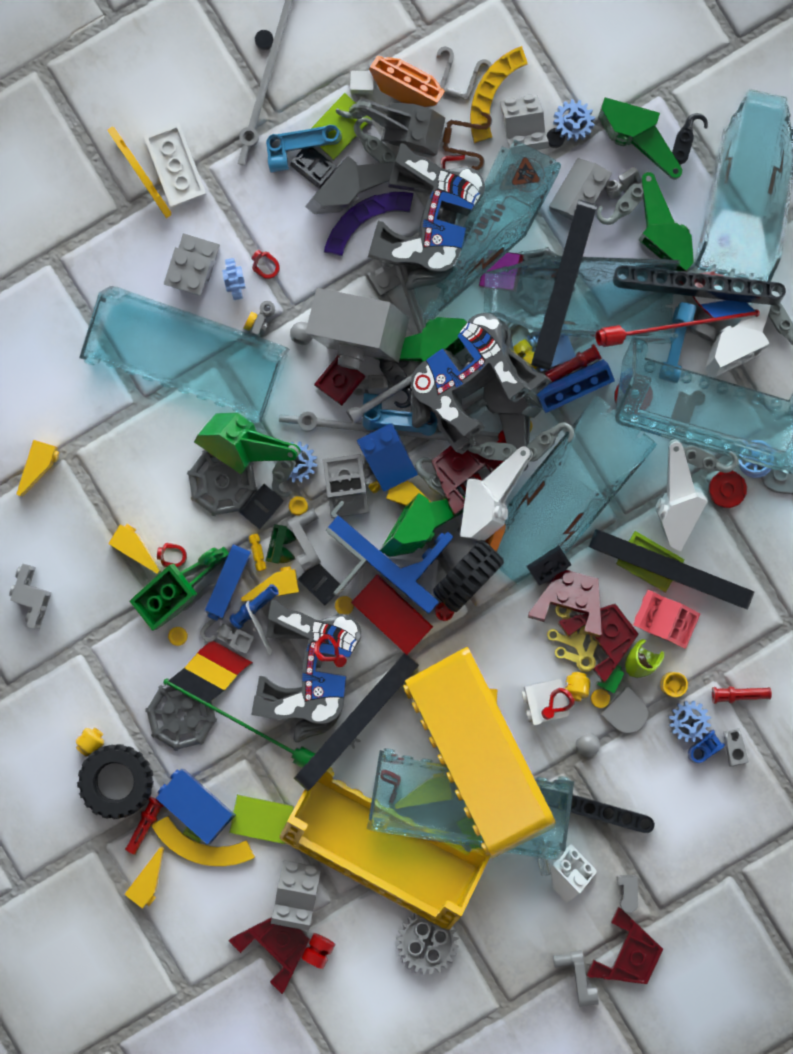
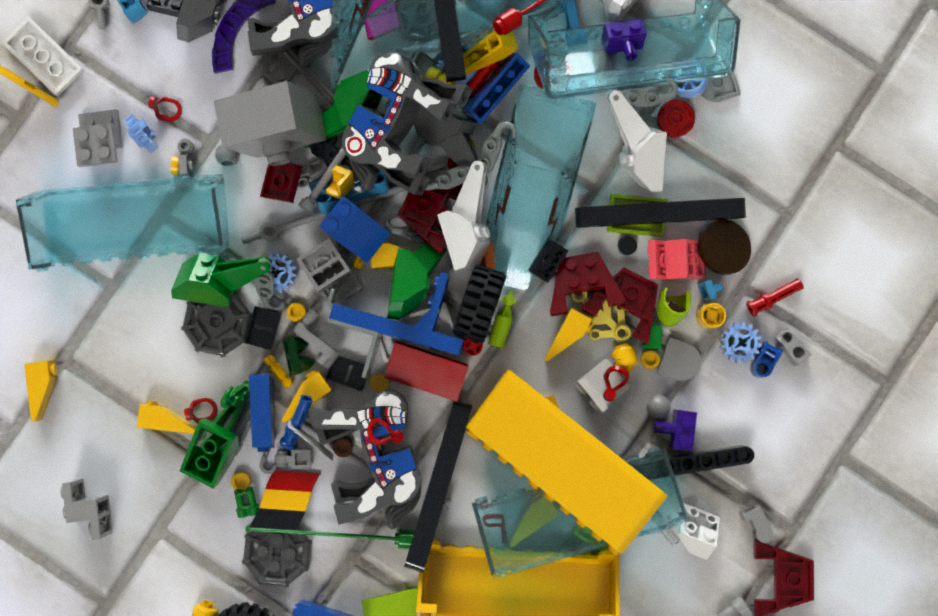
camera: 25 degrees left, 0 degrees up
none -> green piece [234,487,259,518]
none -> yellow panel [326,165,354,199]
none -> reddish brown tile [333,438,353,457]
none -> yellow slope [463,31,519,75]
none -> lime wheel [488,291,517,349]
none -> yellow slope [544,308,593,361]
none -> dark purple brick [601,19,647,61]
none -> black tile [617,236,637,256]
none -> dark purple brick [654,409,697,451]
none -> dark azure tile [697,279,724,302]
none -> dark brown piece [698,219,751,275]

